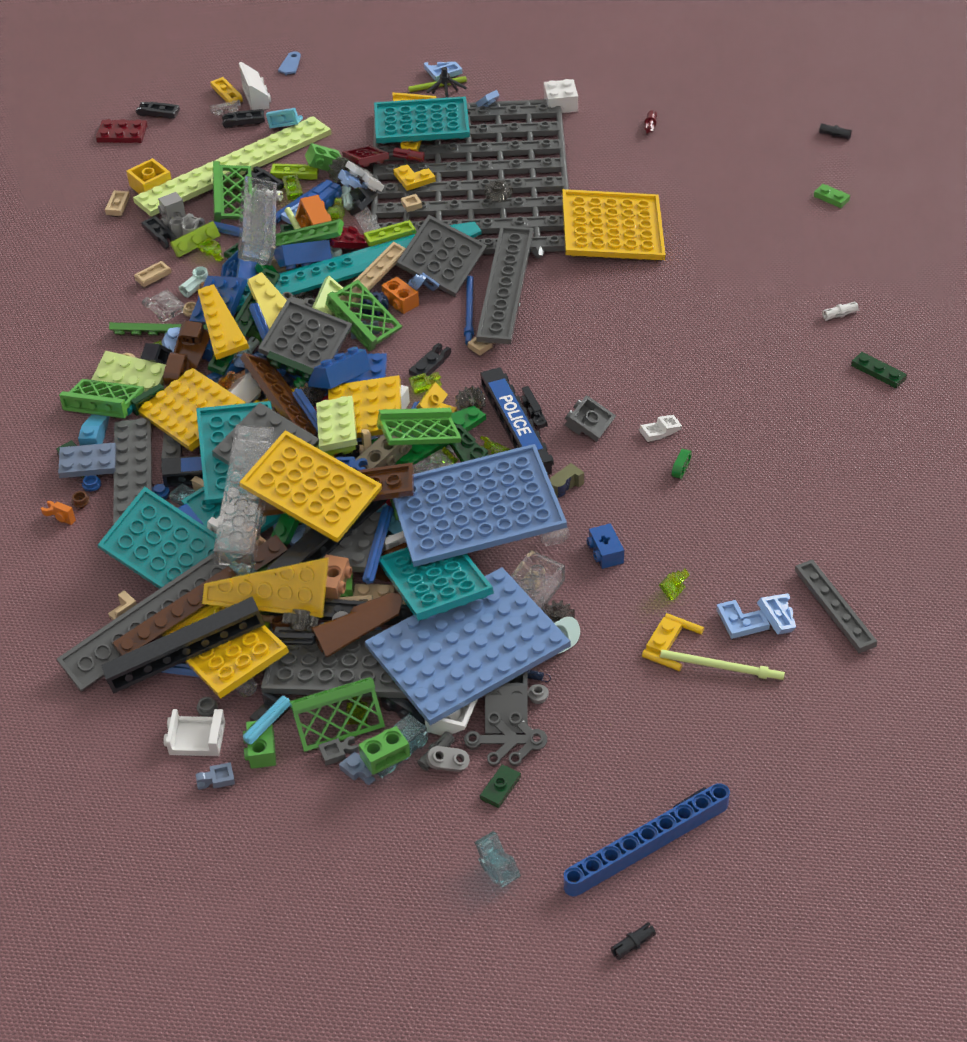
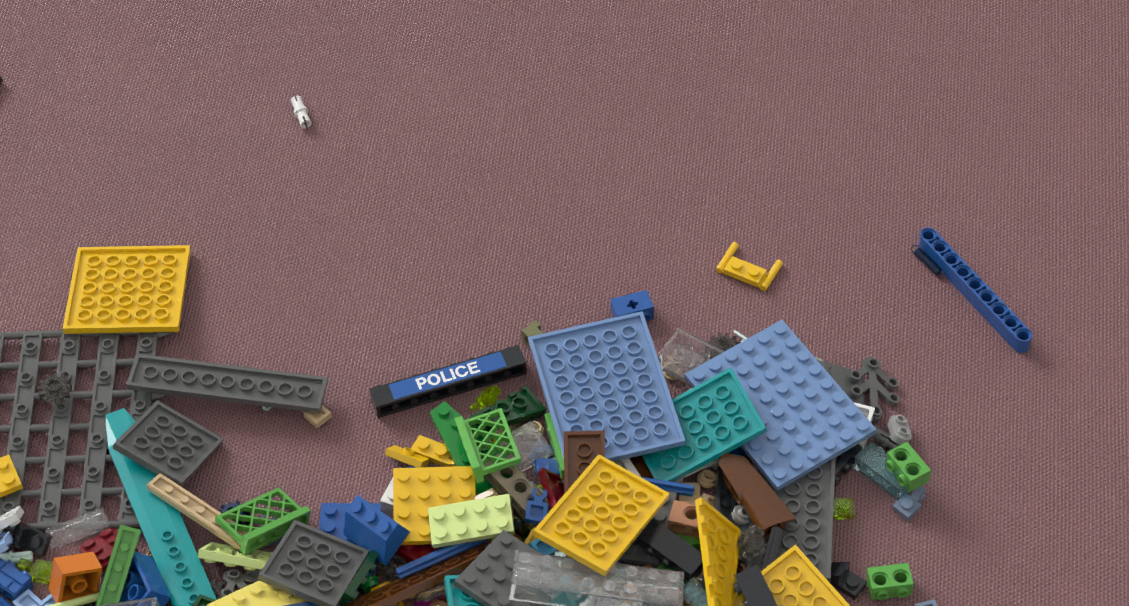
camera: 90 degrees left, 5 degrees up
medium azure axle [243,696,290,745] -> none
bright green fence [289,677,385,752] -> none
dark grey plate [318,736,359,766] -> none
lime plate [364,220,416,247] -> none
orange brick [381,277,419,314] -> none
tan plate [401,194,422,212] -> none
medium blue bracket [407,273,440,291] -> none
black hinge [409,343,451,381] -> none
clear neon green plate [409,372,442,394] -> none
clear smoke gear [455,385,486,411] -> none
blue bar [464,276,474,346] -> none
clear light blue brick [474,831,521,888] -> none
dark green plate [480,764,521,808] -> none
black hinge [520,386,548,430] -> none
dark grey plate [565,395,616,442] -> none
black pin [610,922,656,960] -> none
white slope [639,415,682,442] -> none
clear neon green plate [659,568,690,600] -> none
yellowish green bar [660,650,785,680] -> none
green beam [671,448,692,479] -> none
light blue plate [716,600,770,639] -> none
light blue wing [757,594,796,635] -> none
dark grey plate [795,559,877,653] -> none
bright green plate [814,184,850,208] -> none
dark green plate [851,352,907,389] -> none

